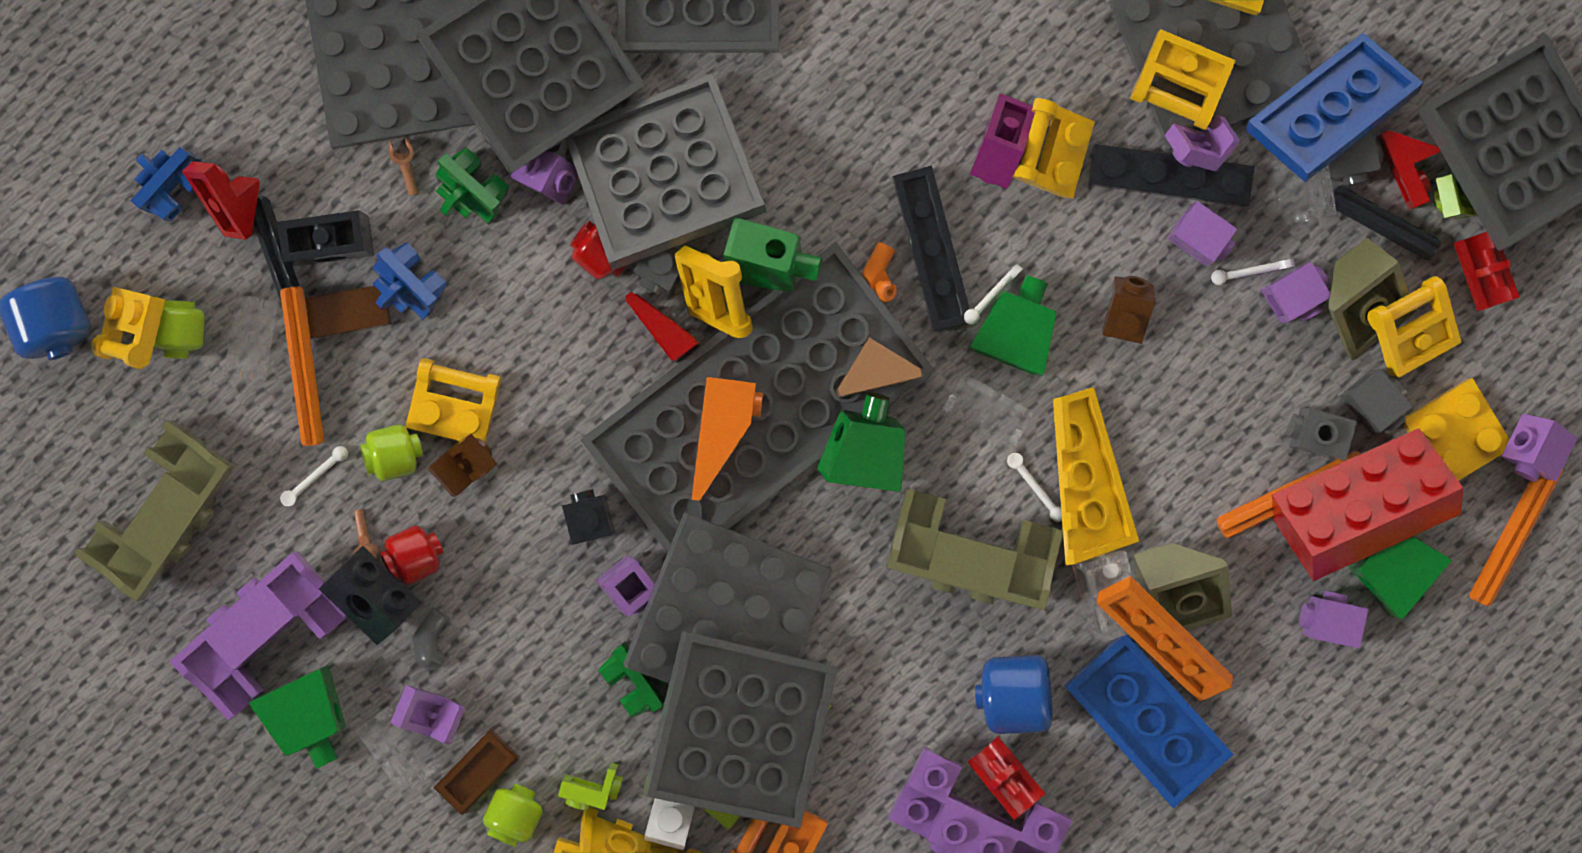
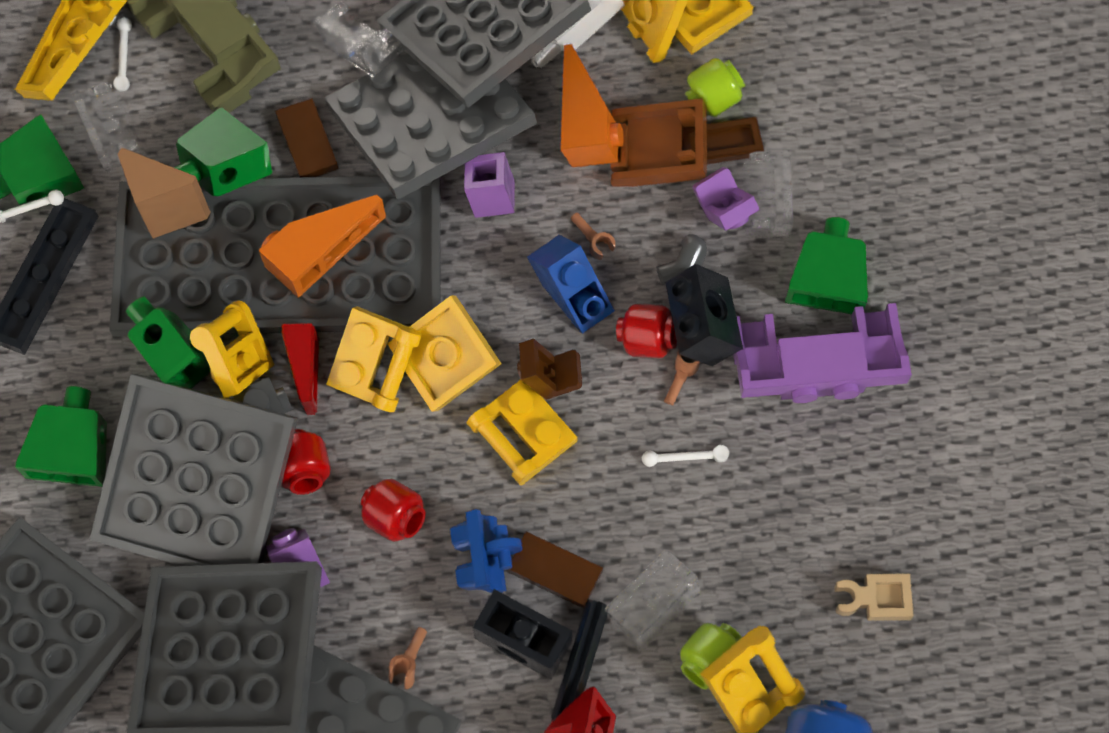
camera: 140 degrees left, 20 degrees down
olive bracket [74,421,235,602] -> none
orange axle [280,286,324,446] -> none
lime head [360,424,423,482] -> none
green hips [435,148,509,225] -> none
lime bracket [558,762,623,810] -> none
black brick [562,489,615,545] -> none
green hips [598,642,666,718] -> none
orange arm [862,242,897,303] -> none
none -> green torso [15,386,107,487]
none -> reddish brown tile [275,98,339,178]
none -> clear hinge [313,3,404,77]
none -> yellow plate [326,306,422,412]
none -> red head [361,479,426,542]
none -> yellow plate [387,295,502,412]
none -> blue slope [527,235,615,334]
none -> orange slope [560,44,624,167]
none -> nougat hand [571,213,615,260]
none -> dark orange container [610,98,707,187]
none -> tan plate [834,574,913,621]

